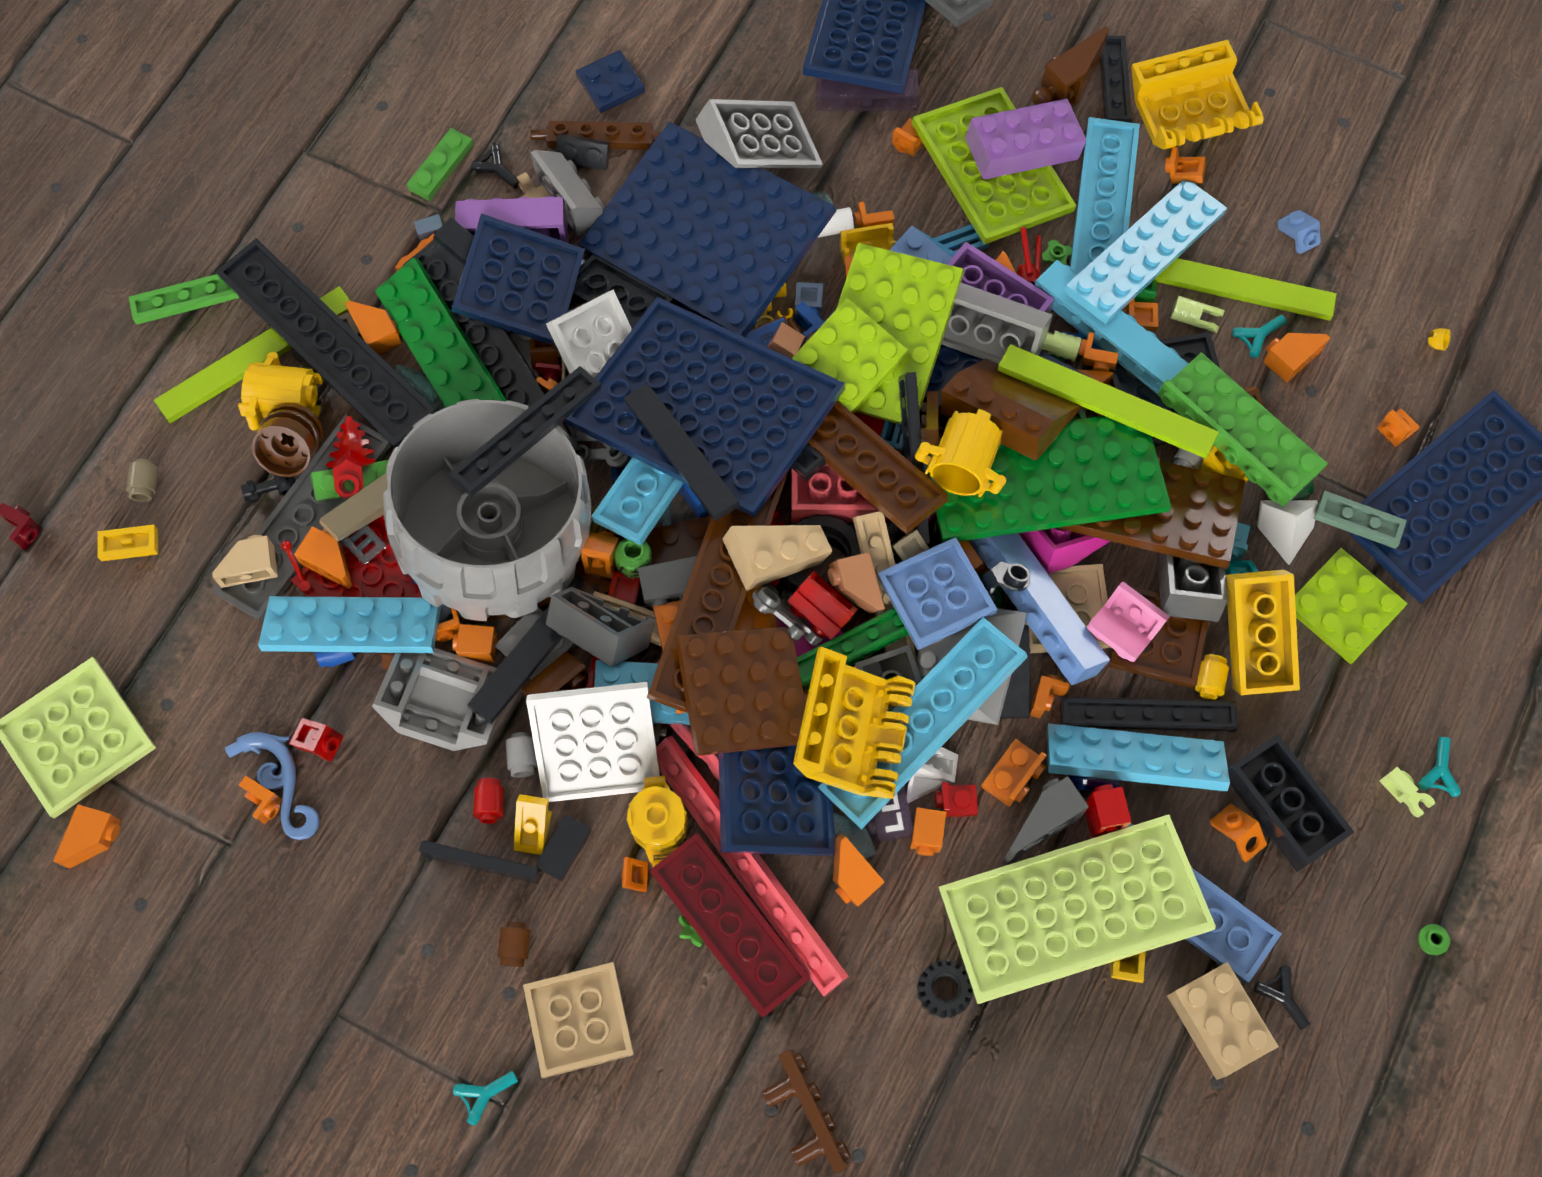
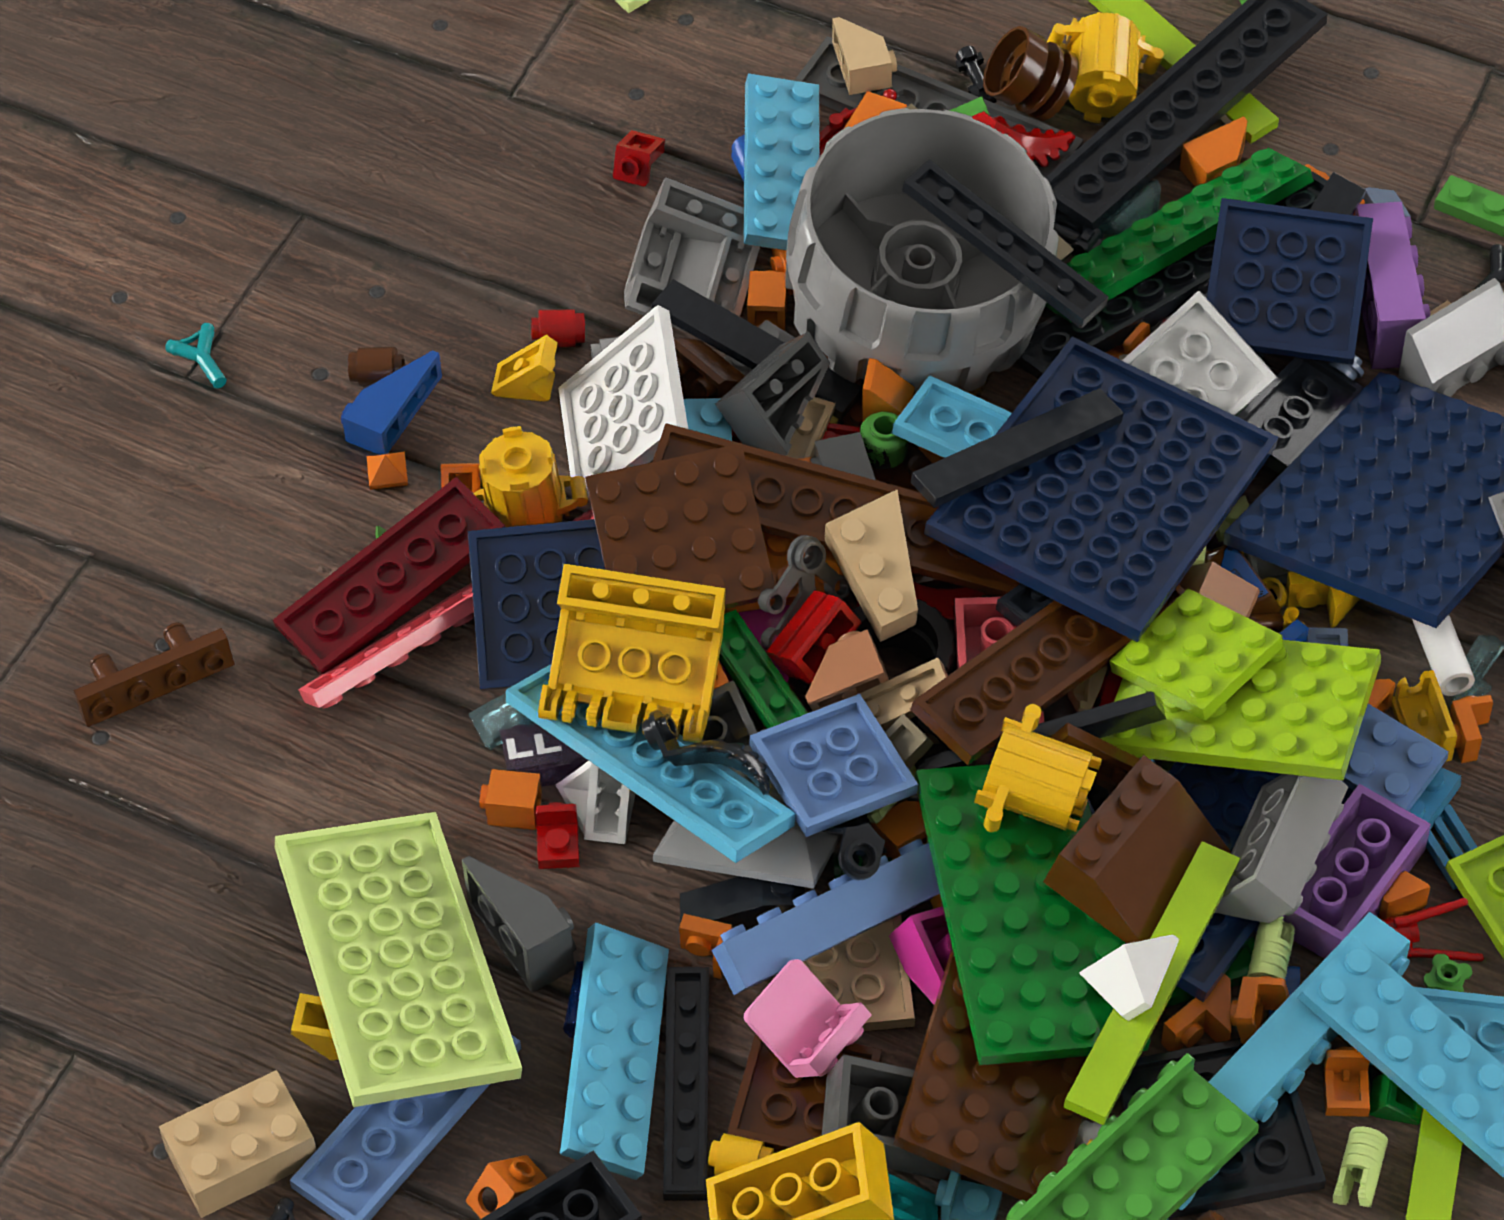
camera: 90 degrees right, 15 degrees down
medium blue plant [225,732,320,840] -> none
orange bracket [238,775,282,824] -> none
black tile [419,840,541,885] -> none
tan plate [523,962,634,1078] -> none
black tile [535,814,592,882] -> none
orange slope [833,834,885,907] -> none
black tyre [917,959,974,1019] -> none
orange bracket [981,738,1047,807] -> none
red brick [1085,785,1132,839] -> none
none -> blue slope [341,350,442,455]
none -> orange slope [366,452,408,490]
none -> black plant [642,710,771,795]
none -> white slope [1079,934,1179,1021]

